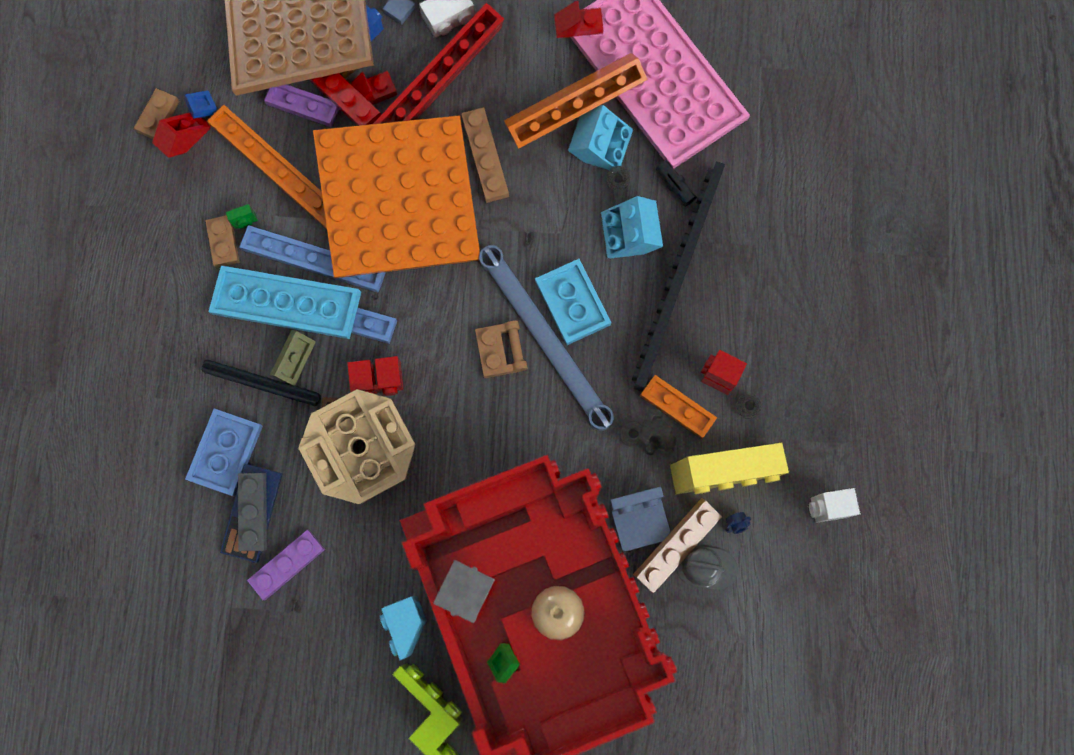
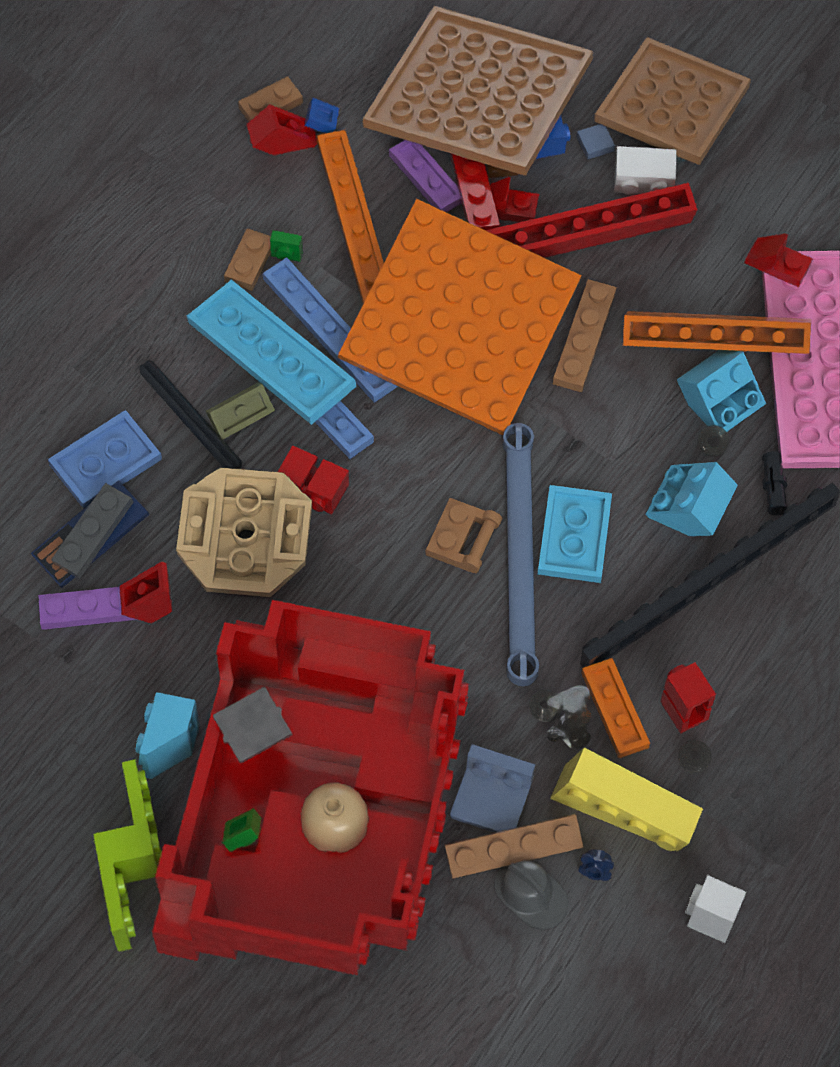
camera: 30 degrees right, 15 degrees down
none -> red slope [120,562,172,624]

